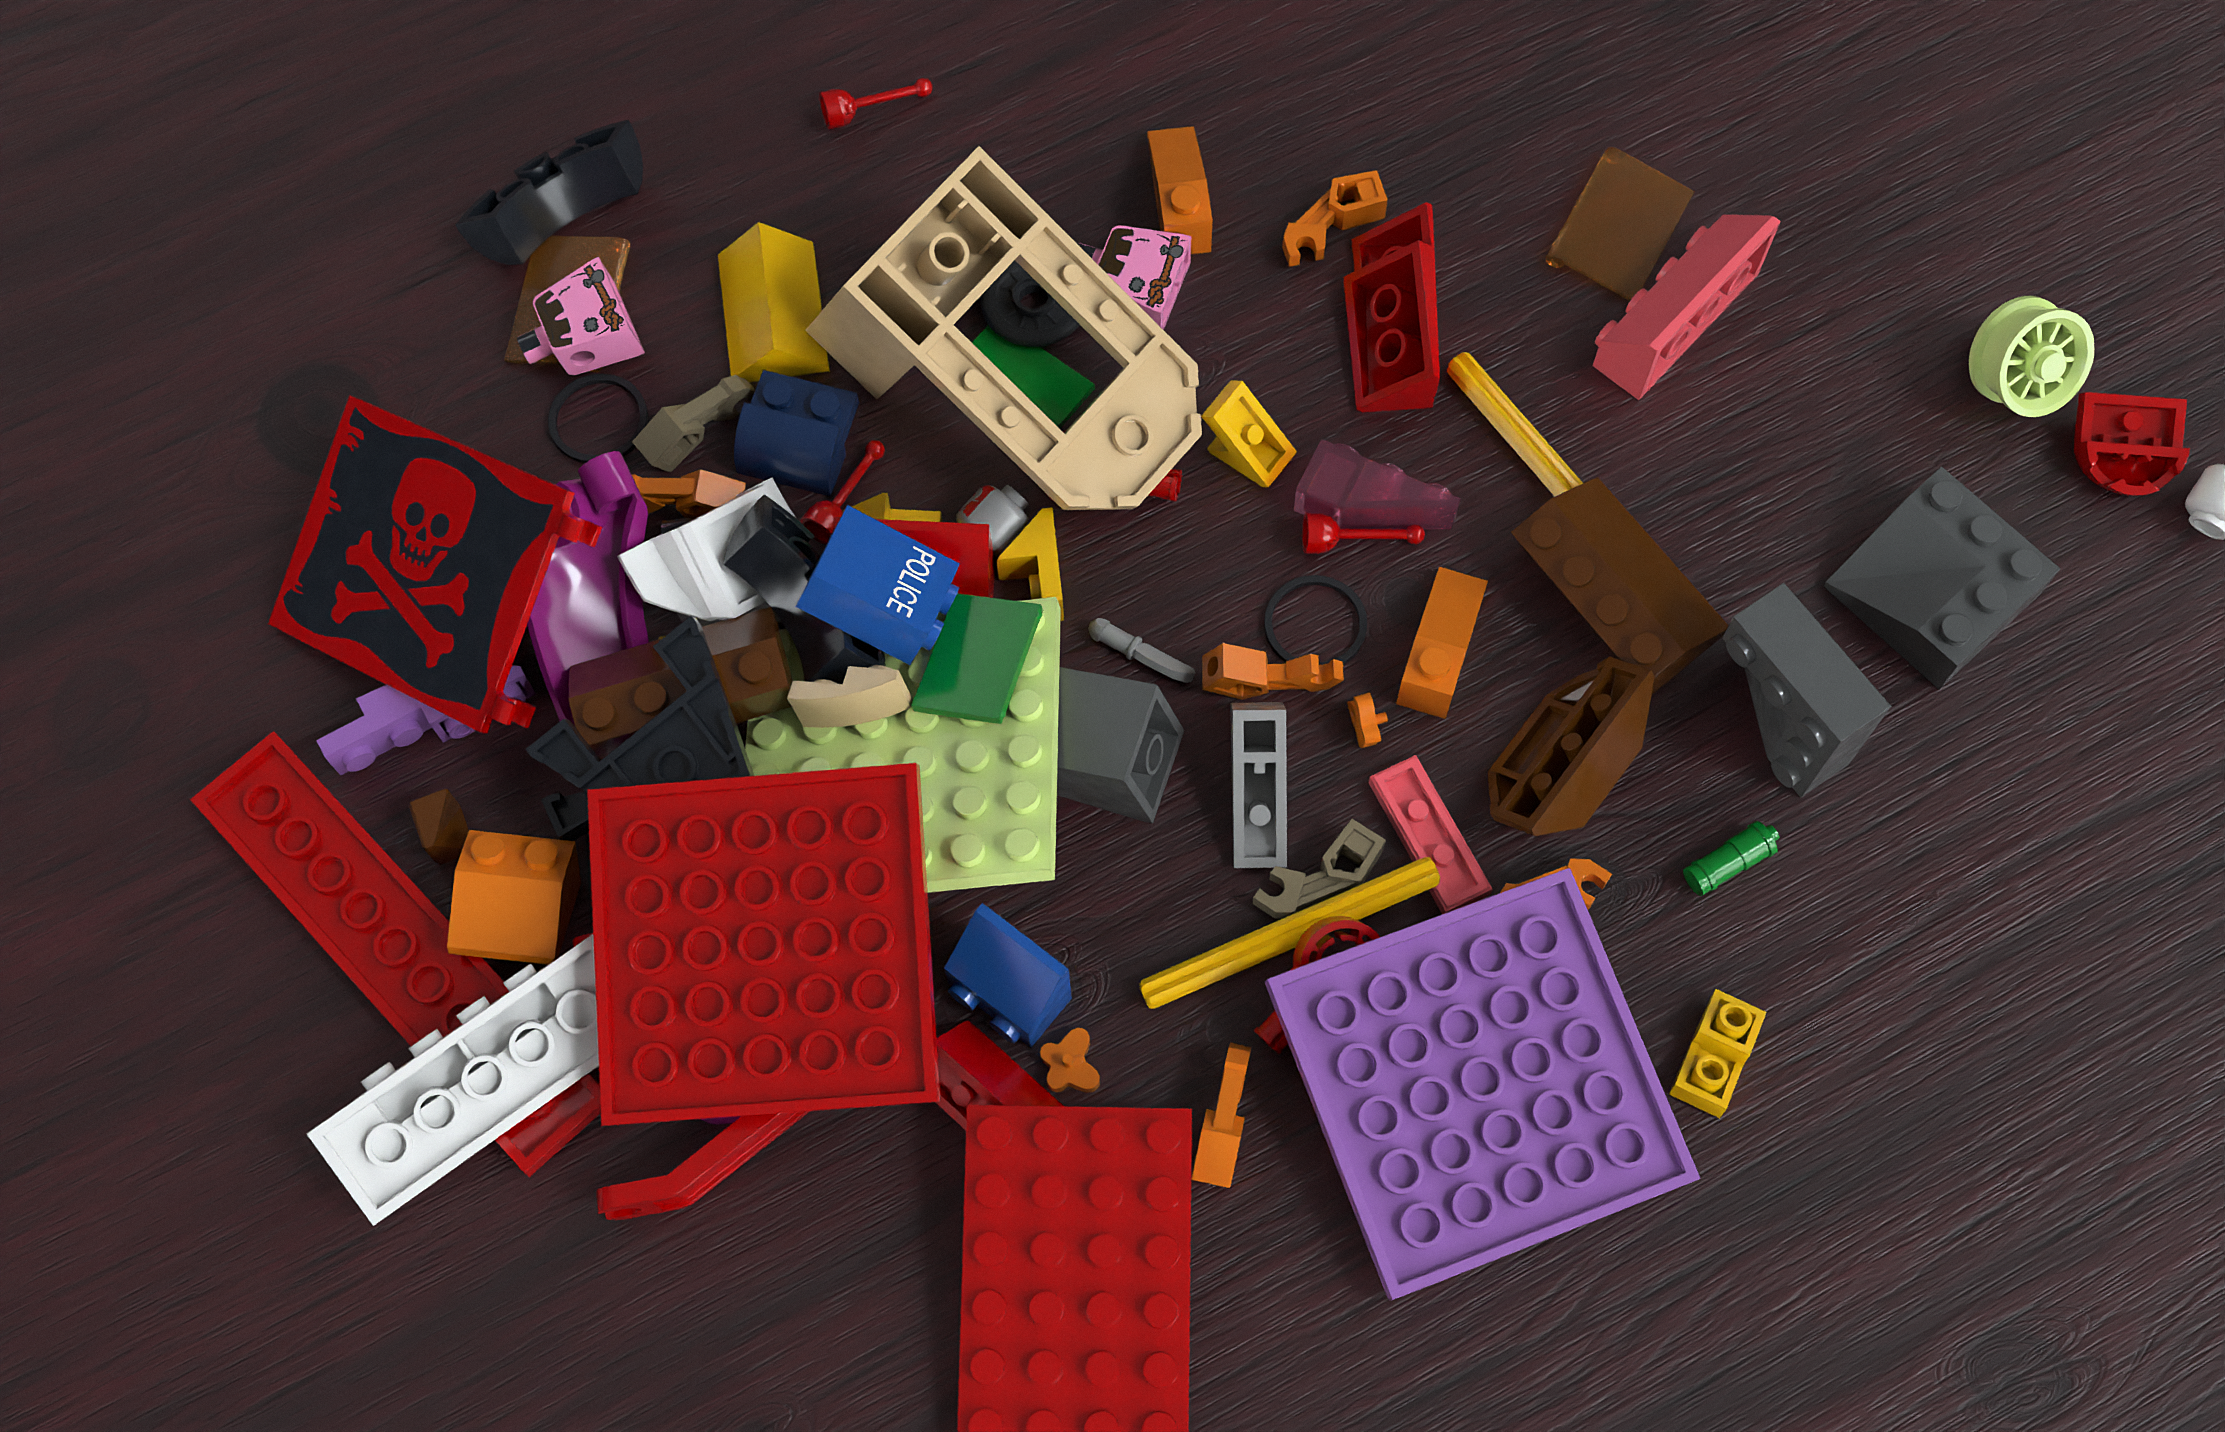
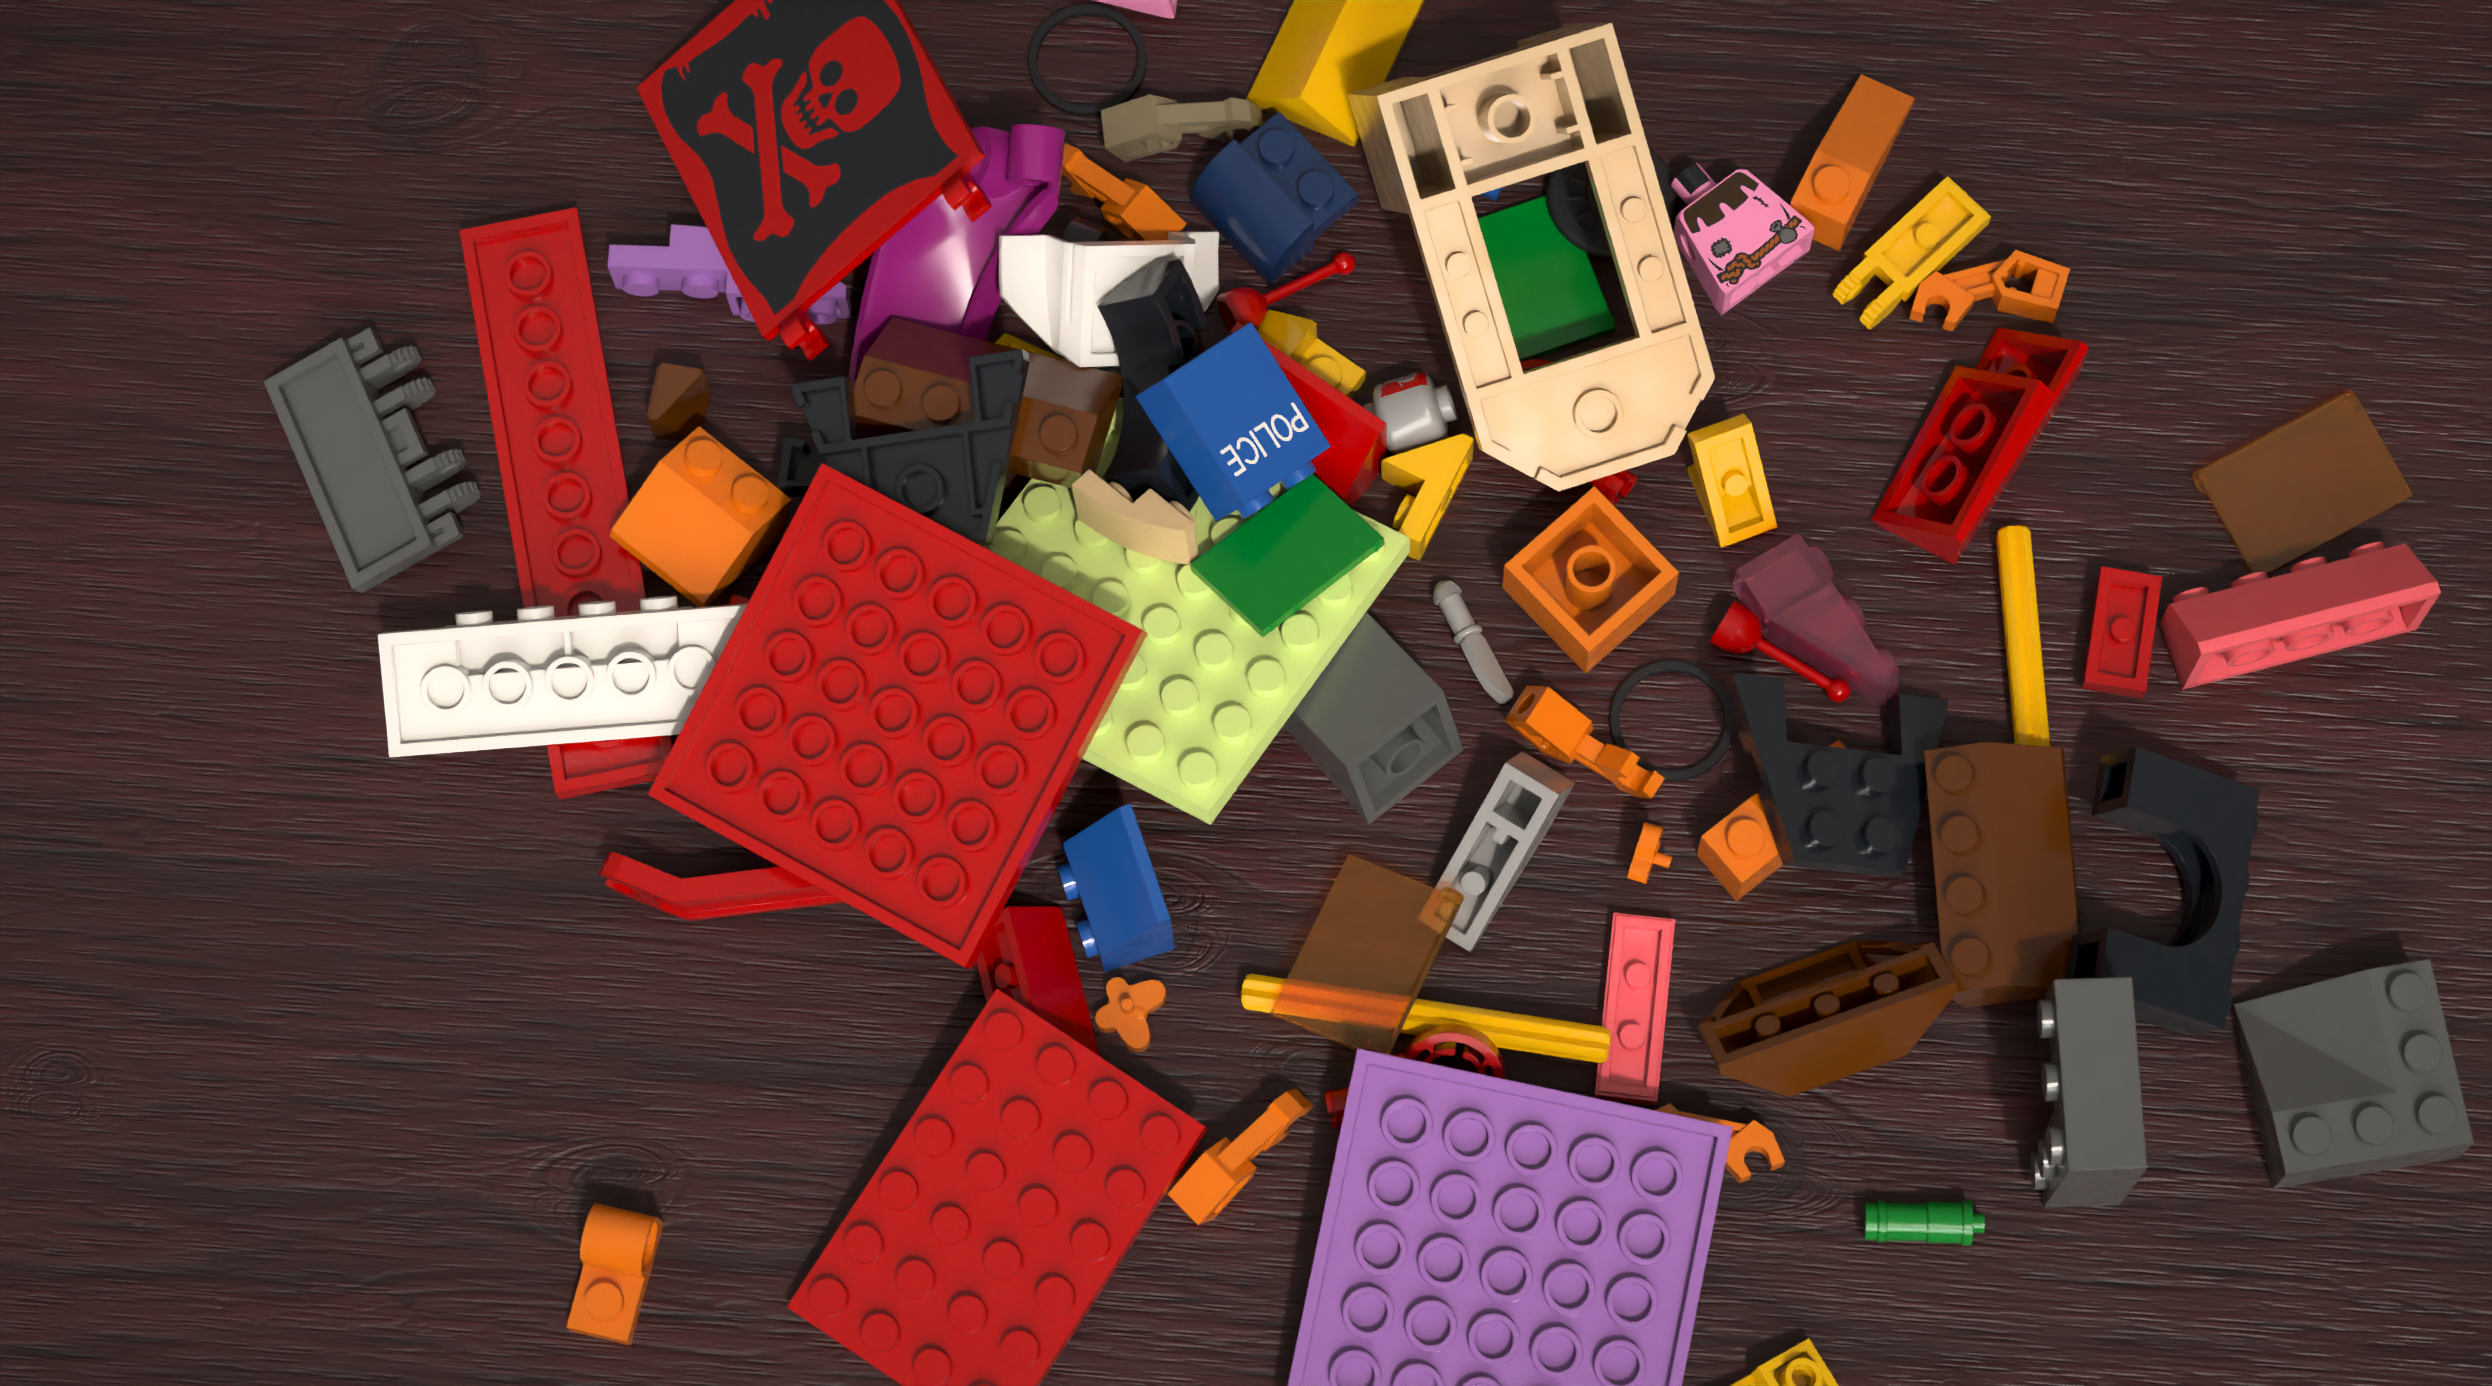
camera: 35 degrees right, 5 degrees up
dark tan piece [1253,819,1386,918] -> none
none -> dark grey hinge [263,327,481,593]
none -> clear orange piece [1270,854,1464,1055]
none -> orange brick [1502,486,1679,674]
none -> black wing [1723,673,1948,878]
none -> yellow hinge [1832,177,1991,330]
none -> black arch [2066,747,2260,1036]
none -> red plate [2081,566,2162,699]

